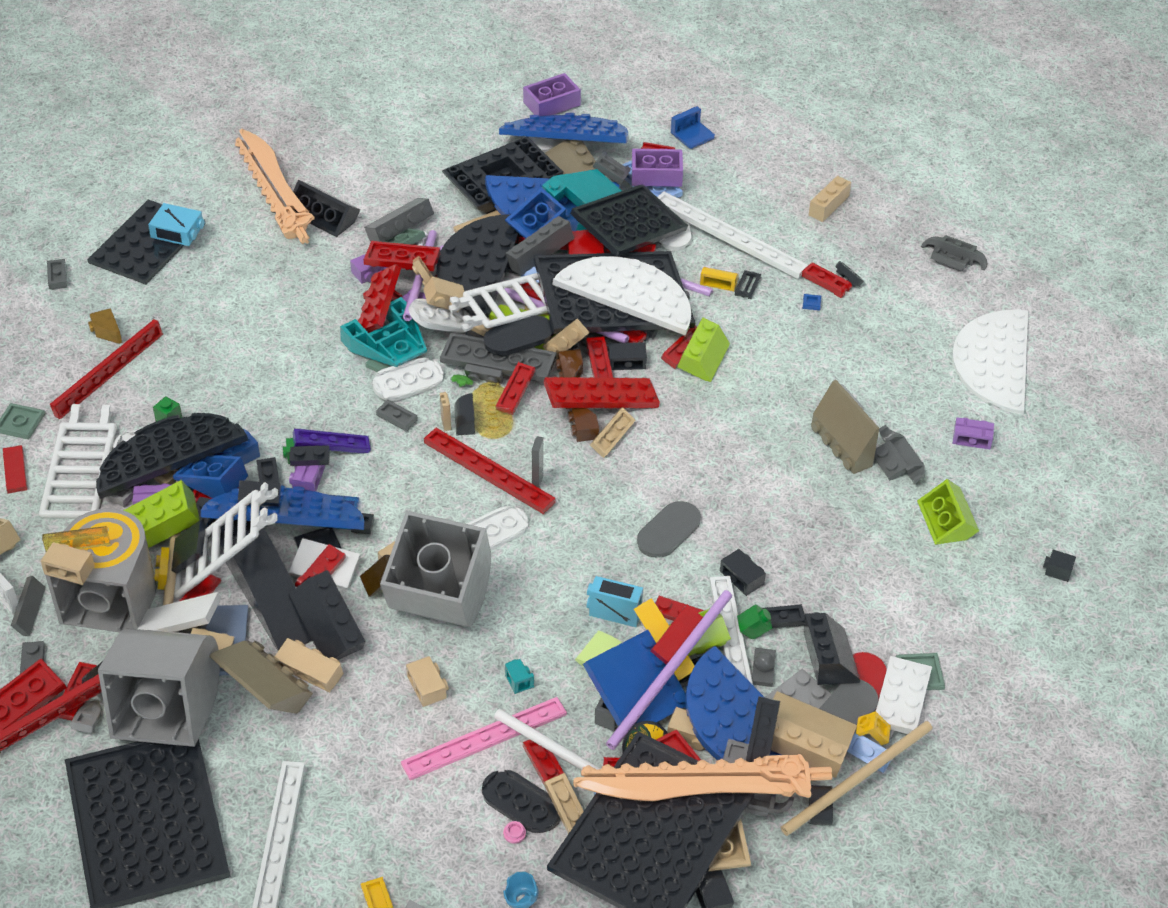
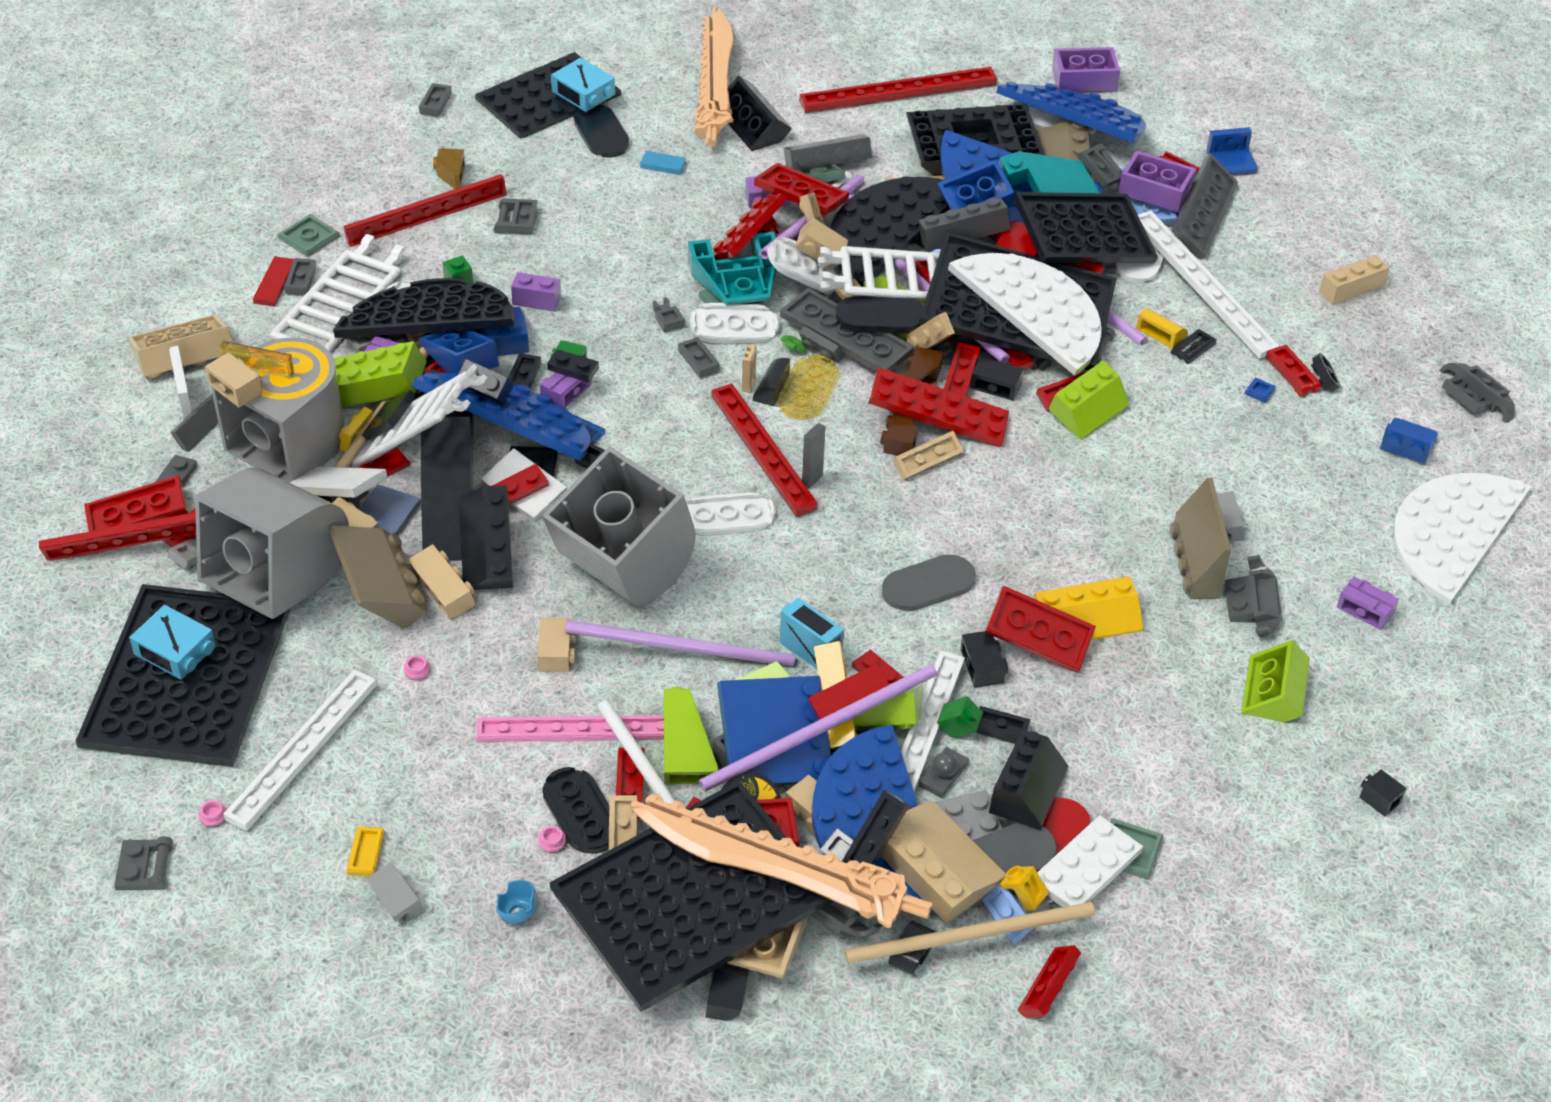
camera: 25 degrees right, 0 degrees up
dark purple tile [293,428,371,454] -> none
red tile [496,362,536,415] -> none
teal brick [505,658,534,694] -> none
none -> medium azure brick [129,604,216,680]
none -> dark grey plate [284,258,317,295]
none -> bright pink plate [404,655,430,680]
none -> dark grey plate [494,198,538,234]
none -> medium lavender brick [511,272,561,312]
none -> lavender piece [565,620,795,667]
none -> black tile [574,105,629,158]
none -> dark azure tile [640,151,686,175]
none -> dark grey plate [653,297,685,332]
none -> lime slope [663,687,718,784]
none -> red plate [799,66,997,112]
none -> red tile [984,585,1096,672]
none -> red plate [1017,945,1081,1018]
none -> yellow slope [1034,576,1143,640]
none -> dark grey plate [1171,154,1238,259]
none -> blue bracket [1380,418,1438,464]

